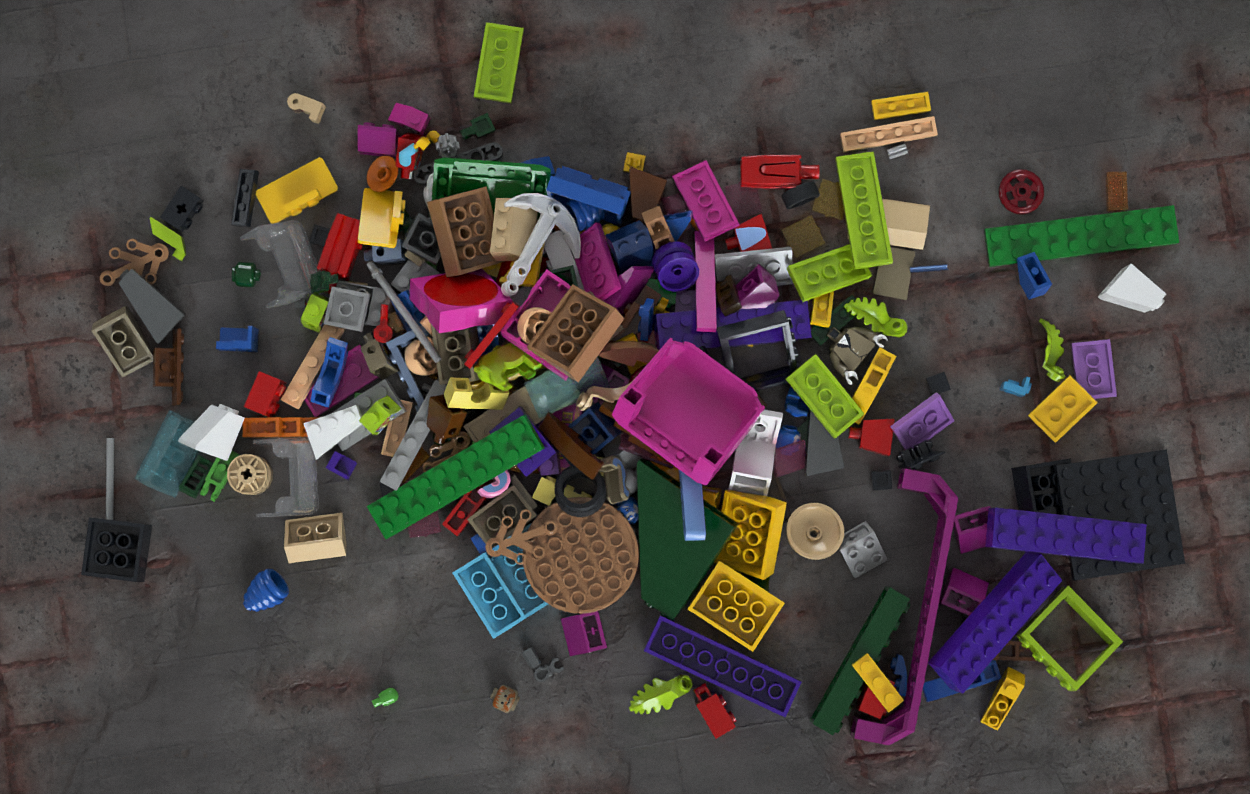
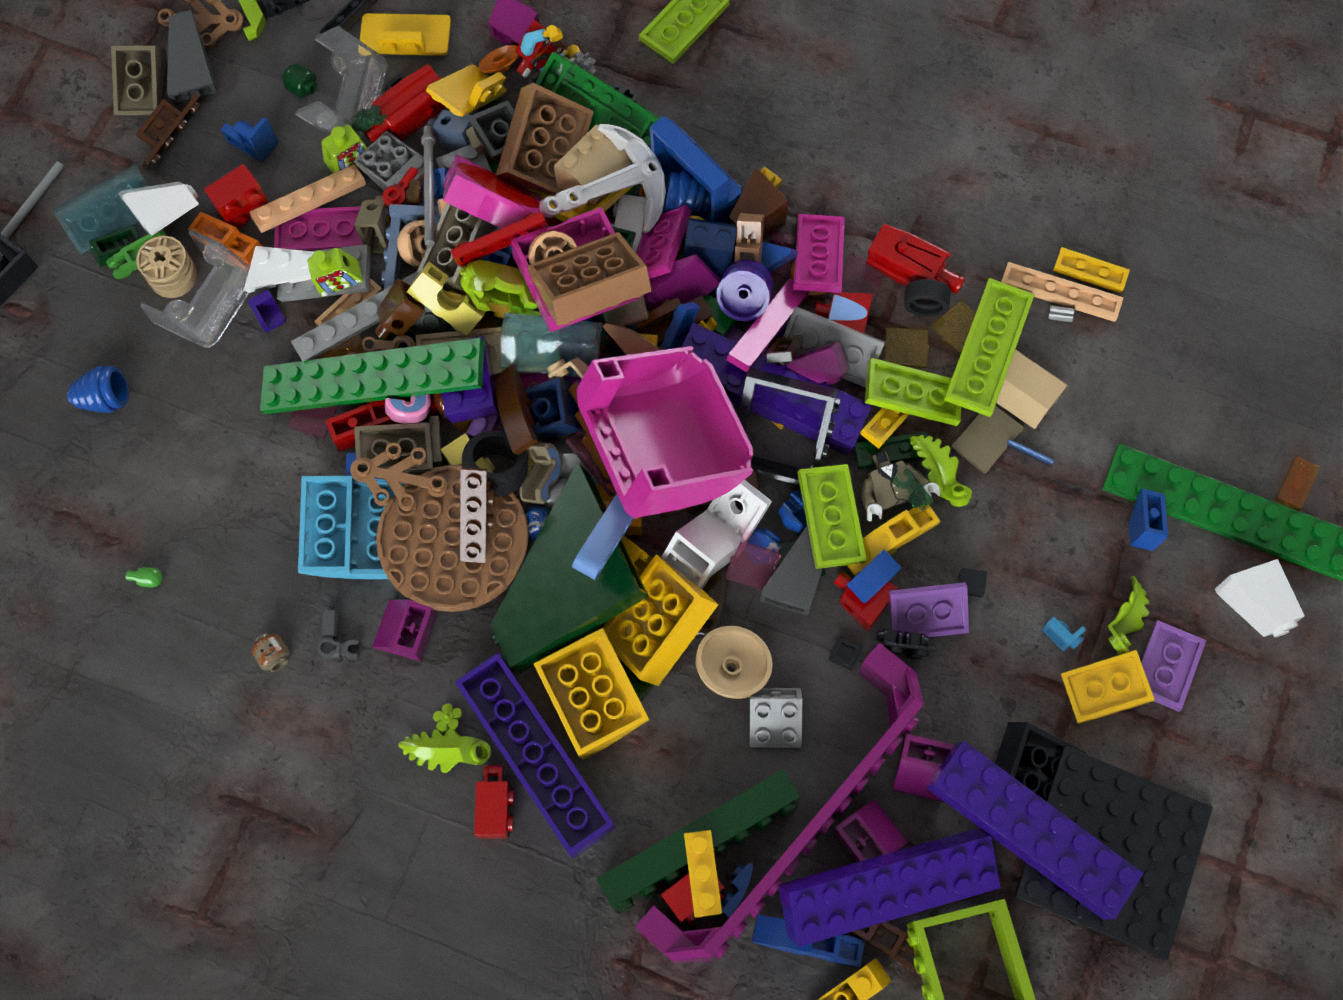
camera: 30 degrees right, 15 degrees down
tan slope [284,513,346,563] -> none
blue arch [310,337,349,408] -> none
light grey plate [324,287,370,332] -> none
dark pink slope [388,103,430,135] -> none
dark green plate [460,113,495,140] -> none
dark red plate [999,169,1044,214] -> none
none -> lime plant [433,703,462,732]
none -> bracket [460,467,495,563]
none -> blue slope [847,549,901,603]
none -> clear green plate [893,469,934,512]

